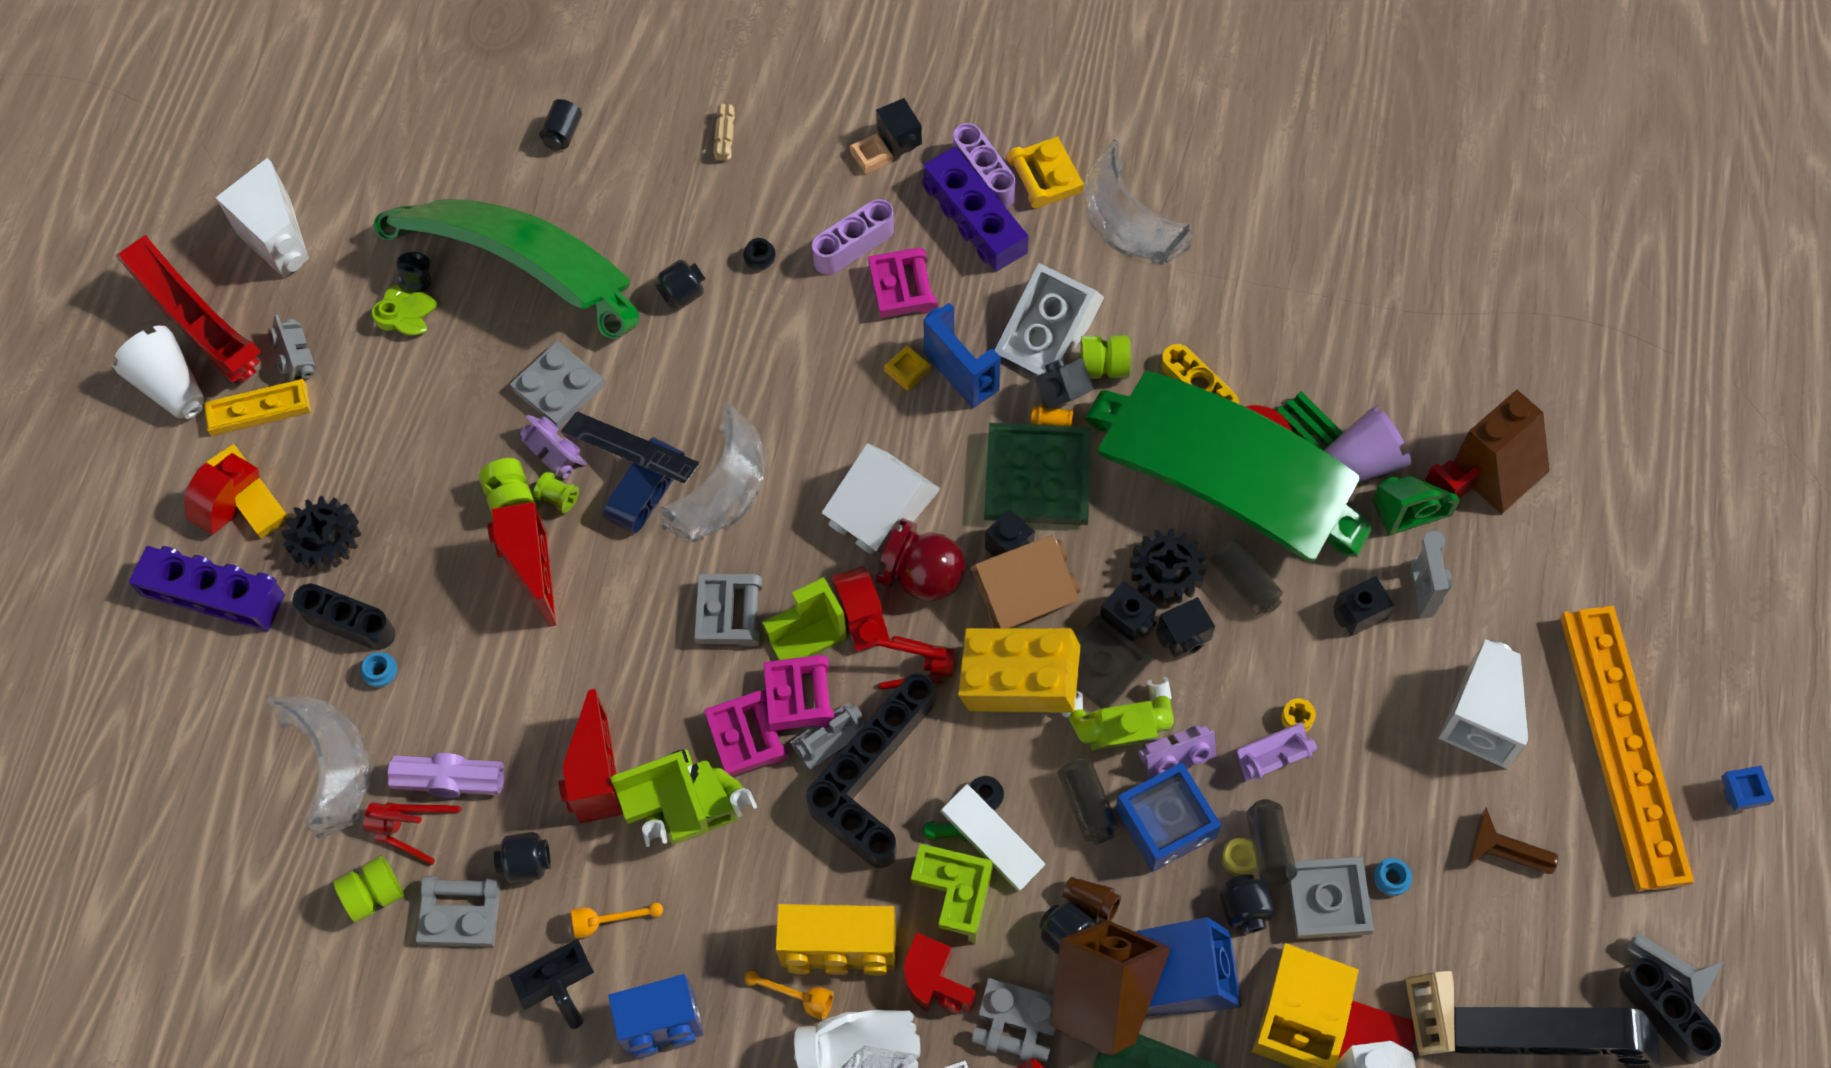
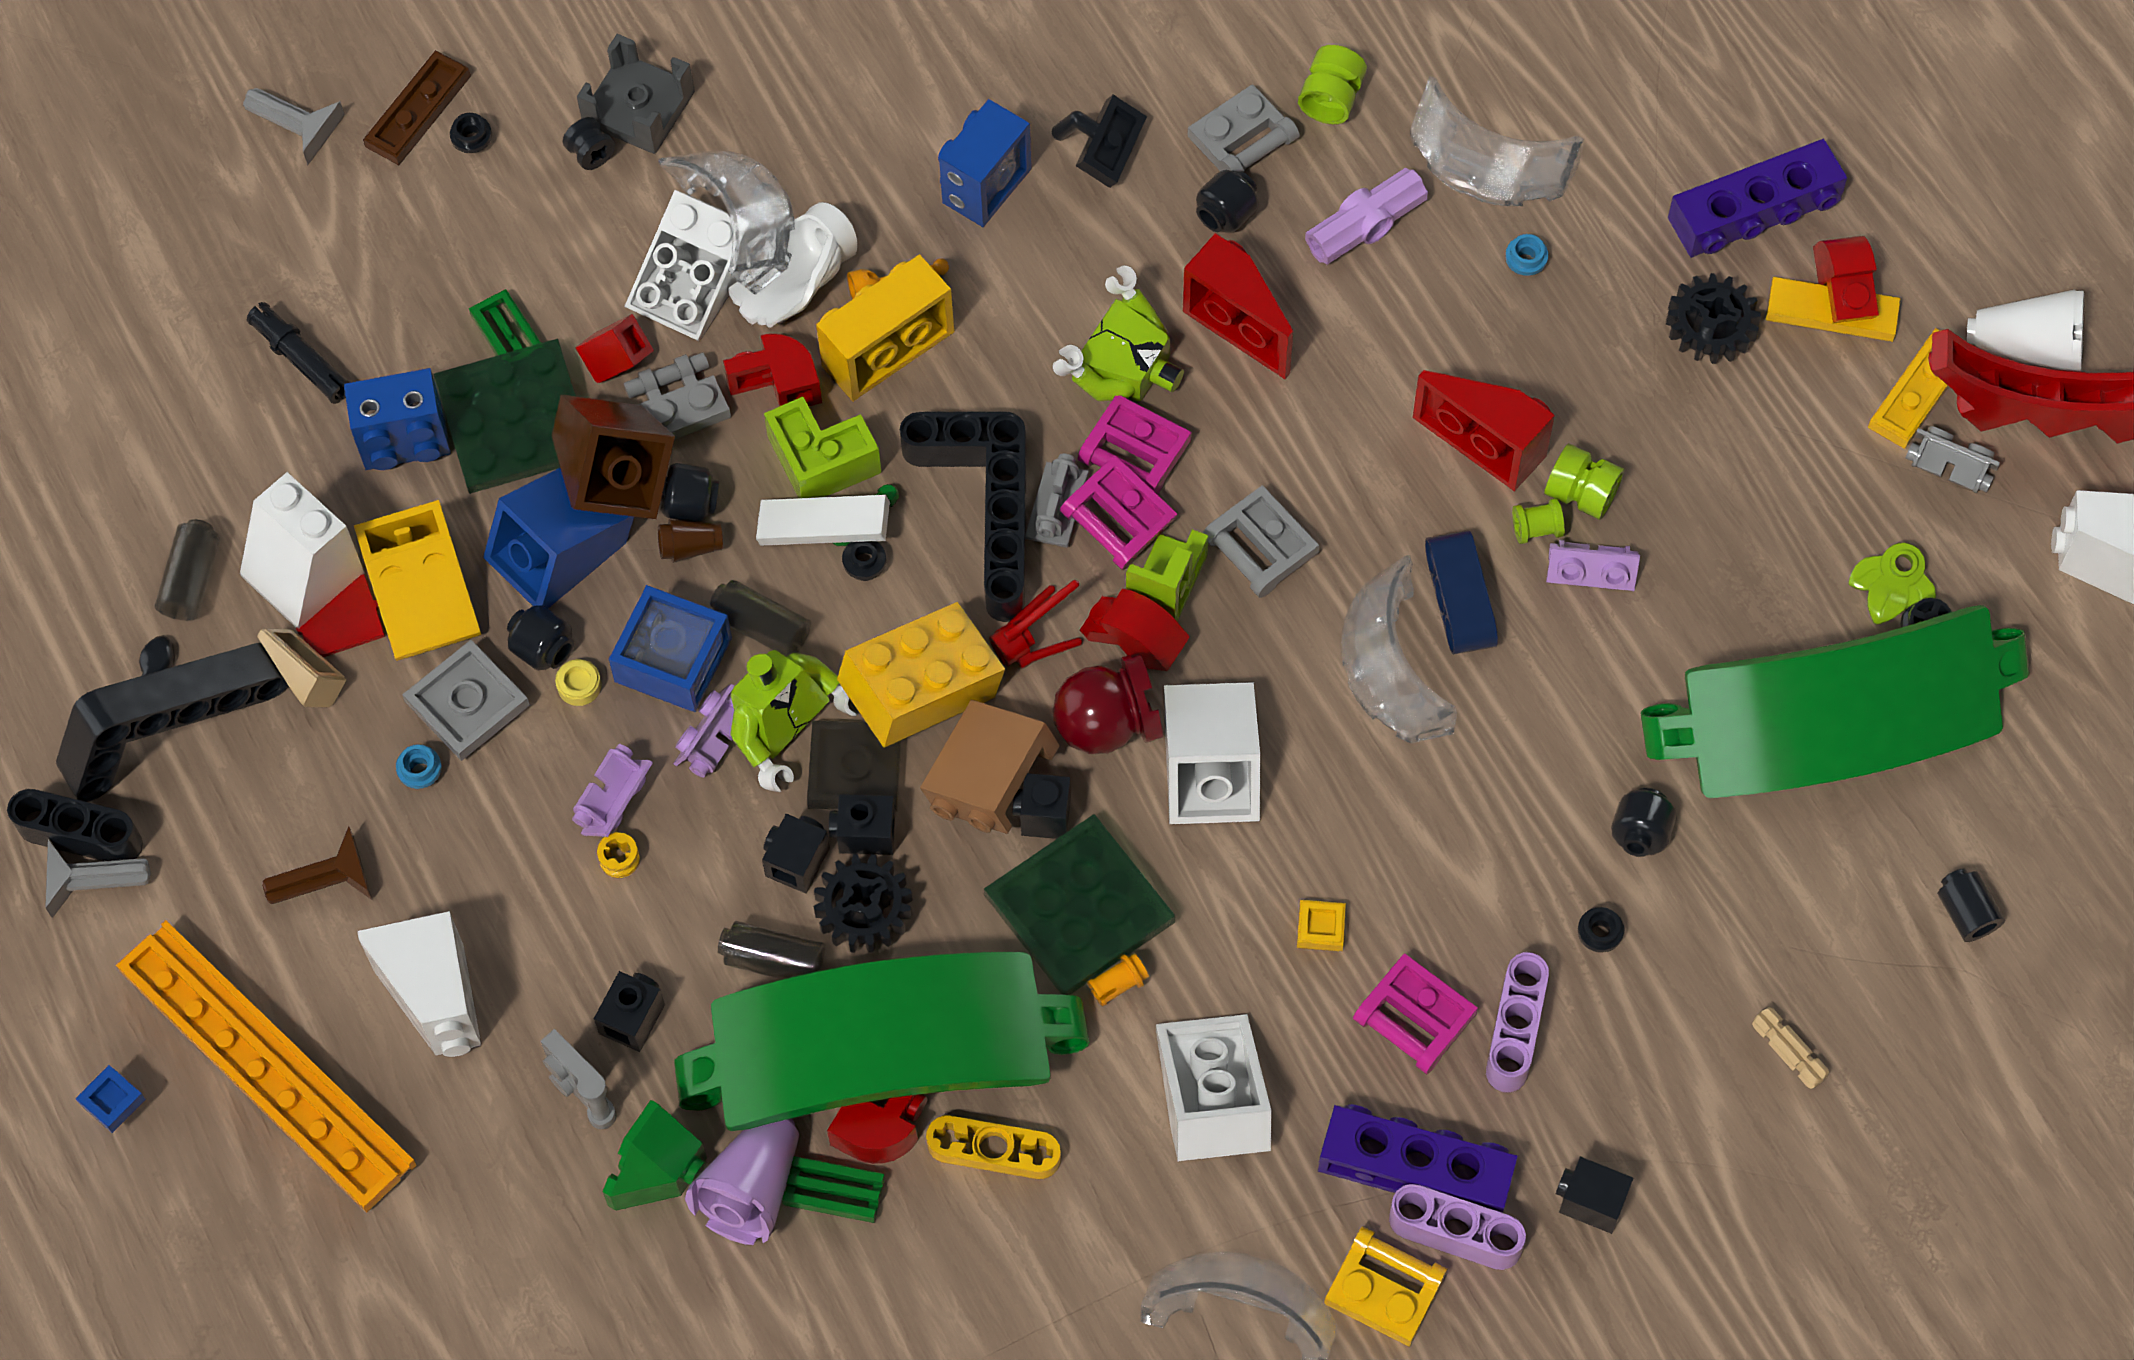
camera: 140 degrees right, 0 degrees up
black beam [292,583,395,650] -> none
red plant [363,802,462,865] -> none
light grey plate [510,341,606,428] -> none
black sticker [562,412,700,484] -> none
light orange hinge [571,902,663,939] -> none
lime panel [610,751,710,844] -> none
light nougat tile [850,133,893,175] -> none
blue panel [923,303,1001,408] -> none
black brick [1034,358,1094,409] -> none
lime wheel [1080,335,1131,379] -> none
clear smoke brick [1246,799,1297,885] -> none
red panel [1425,460,1480,499] -> none
reddish brown slope [1453,390,1550,515] -> none

